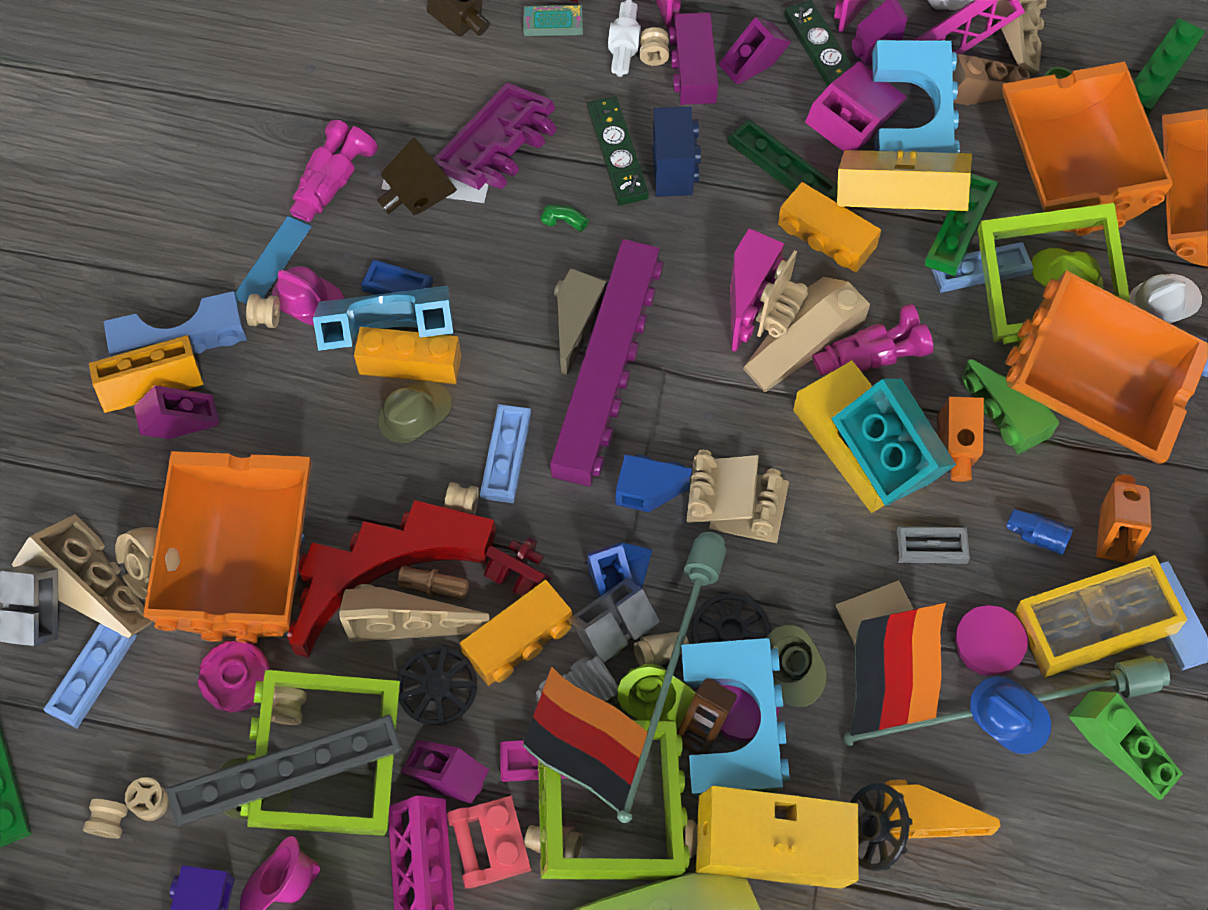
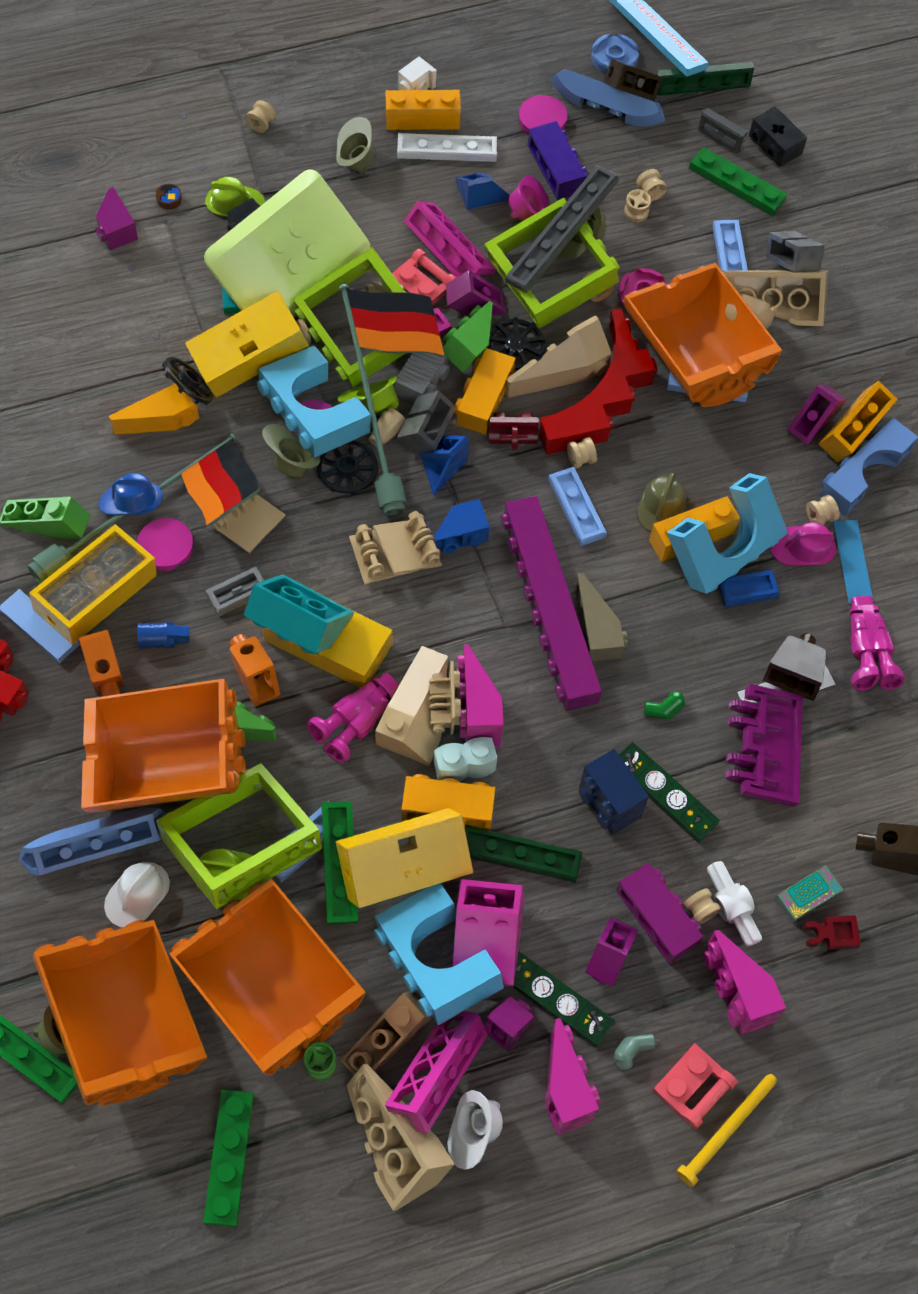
camera: 145 degrees right, 0 degrees up
medium nougat axle [398,565,469,599] -> none
reddish brown slope [677,678,737,755] -> none
none -> light aqua brick [434,737,497,781]
none -> bright green slope [443,301,493,372]

